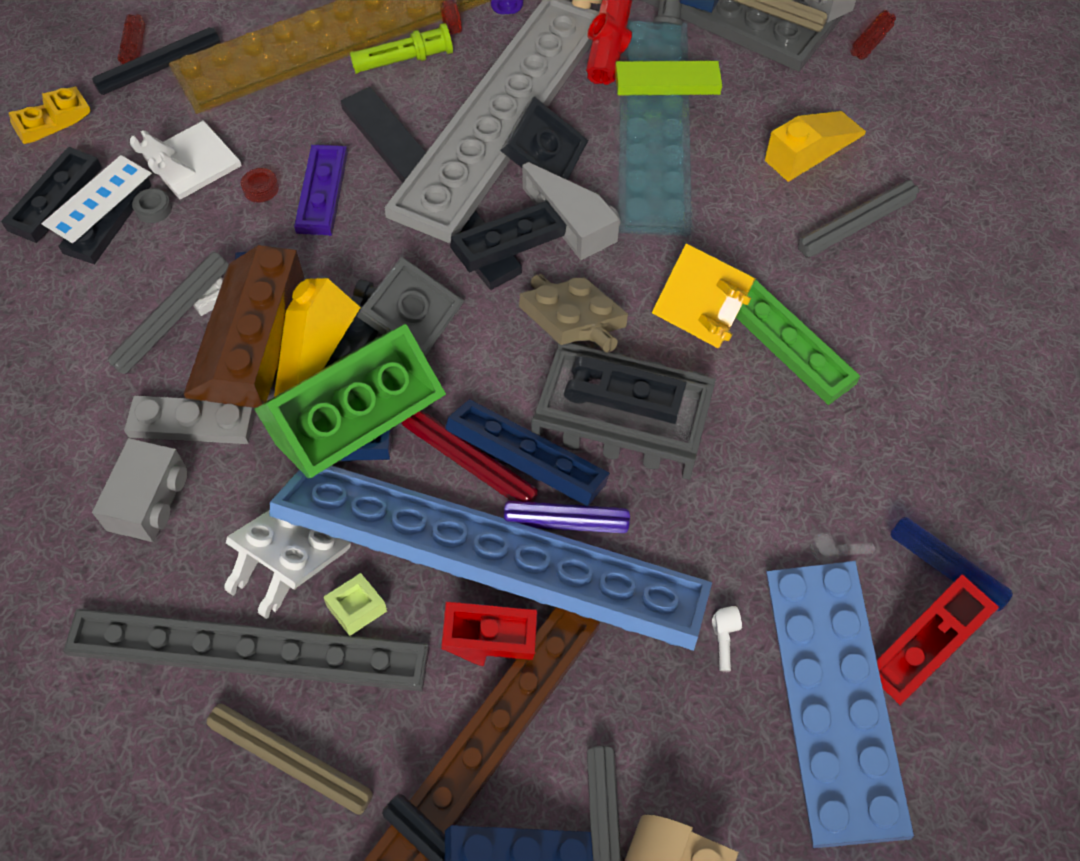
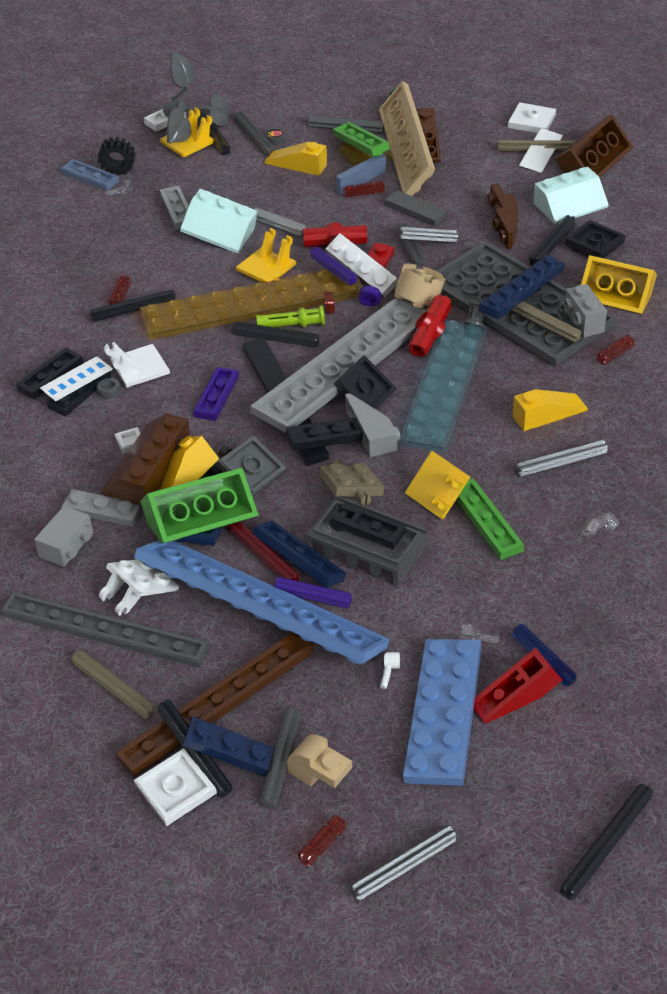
camera: 15 degrees right, 15 degrees down
yellow slope [9,86,90,145] -> none
dark grey axle [108,252,229,374] -> none
clear red tile [241,168,279,202] -> none
yellowish green plate [323,573,387,636] -> none
red slope [441,602,537,666] -> none
lime tile [615,61,722,95] -> none
none -> black axle [232,321,319,347]
none -> clear arm [581,512,619,540]

